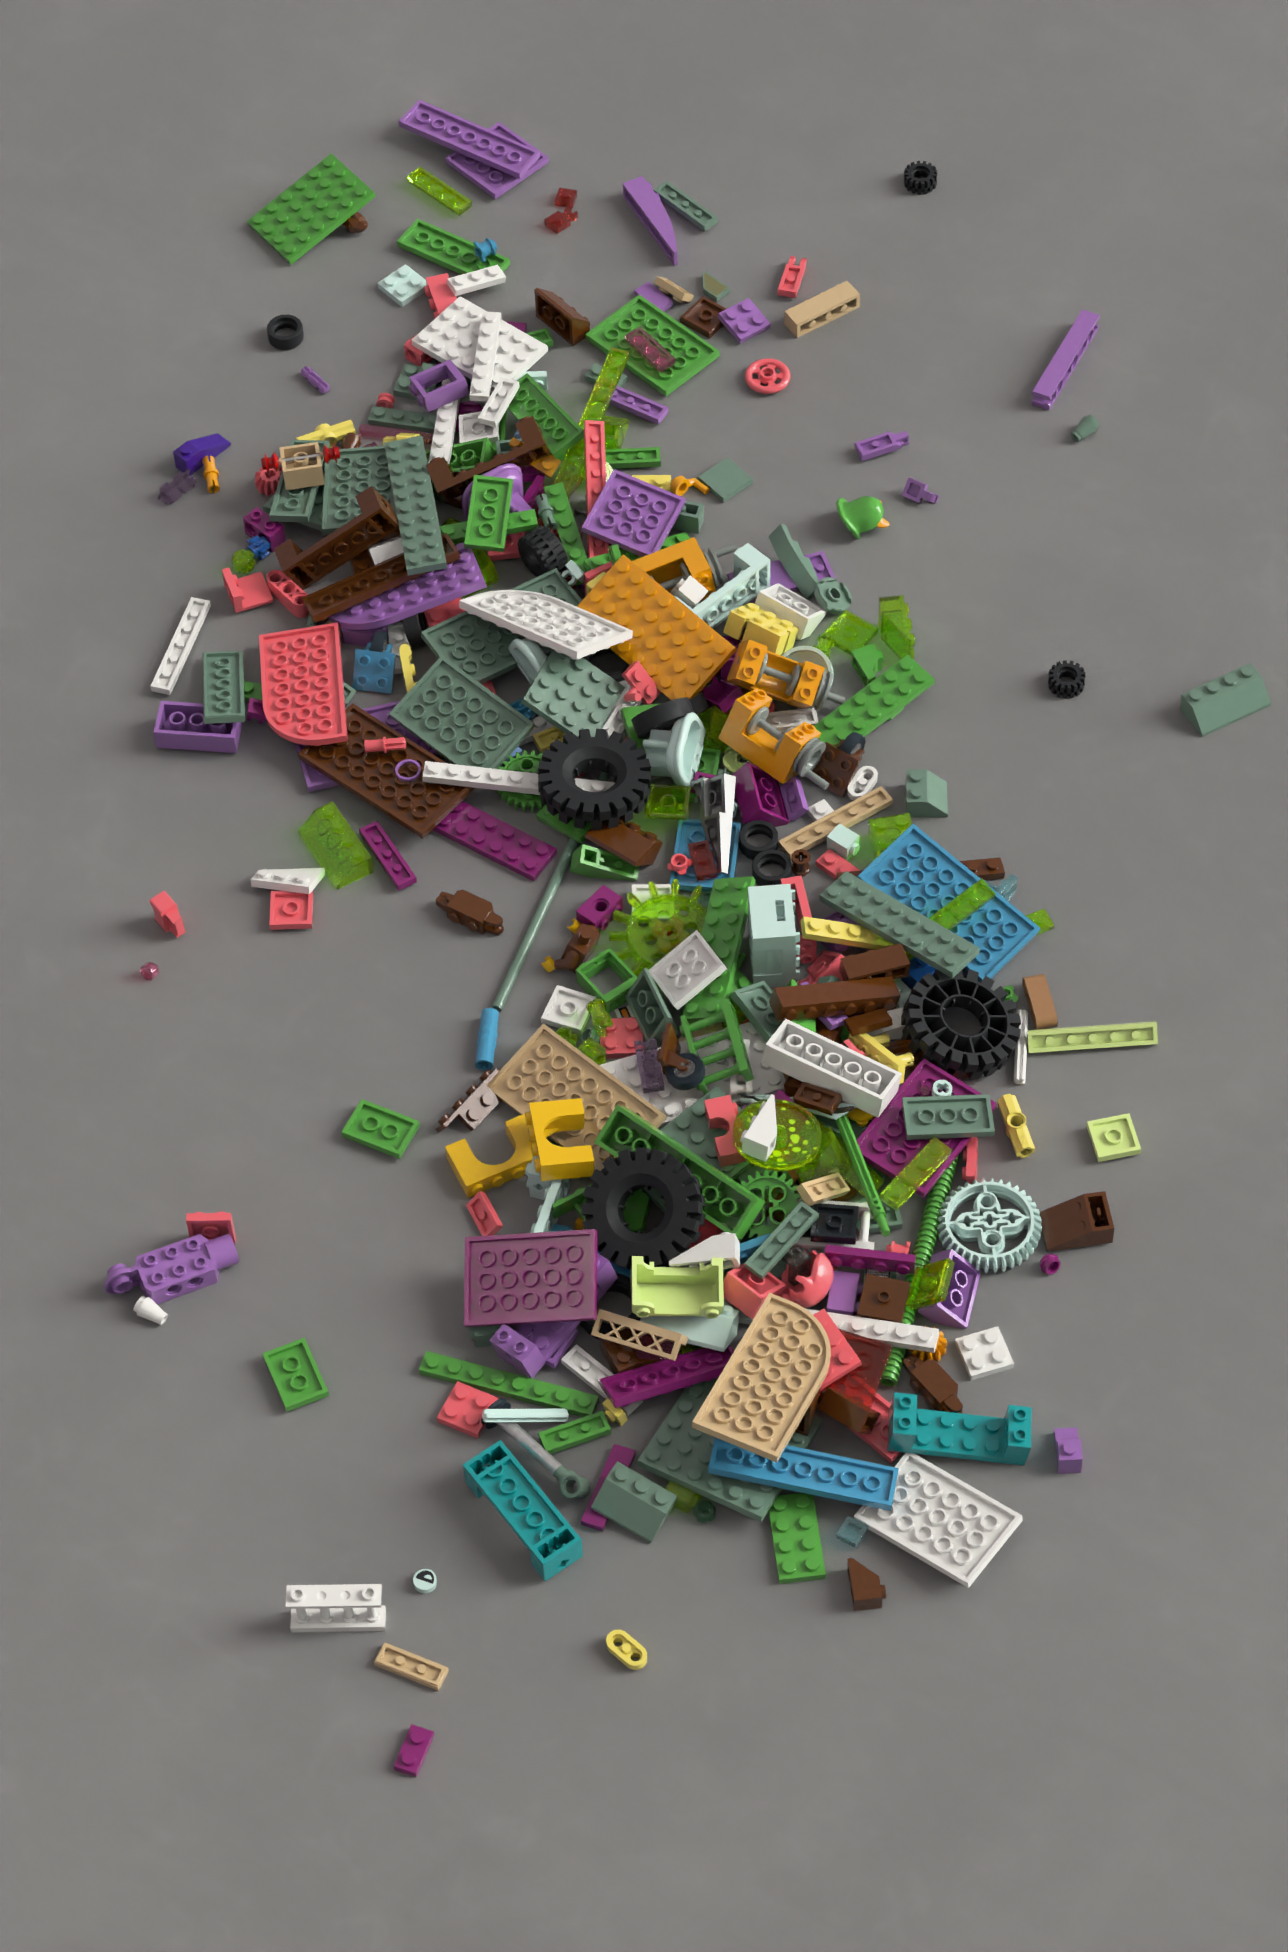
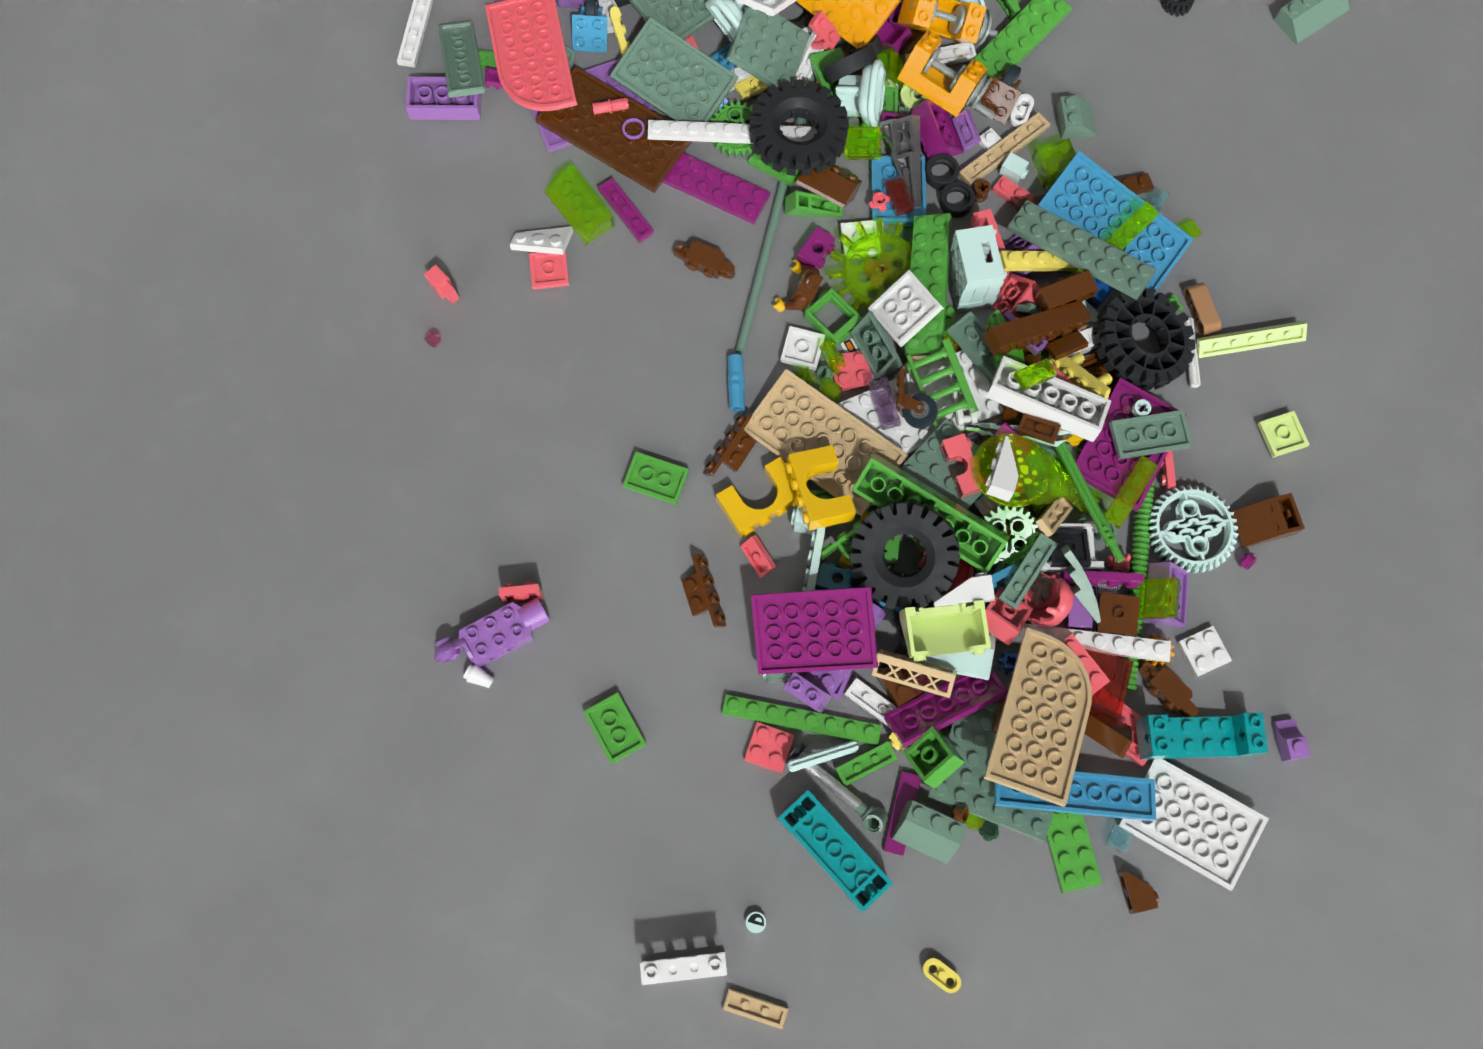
camera: 10 degrees left, 20 degrees up
light yellow piece [997,1094,1035,1158] -> none
none -> reddish brown bracket [681,553,727,628]
none -> bright green brick [903,726,965,788]
none -> reddish brown hinge [952,805,969,823]
none -> clear neon green plate [1013,358,1058,391]
none -> slope [1061,545,1101,623]

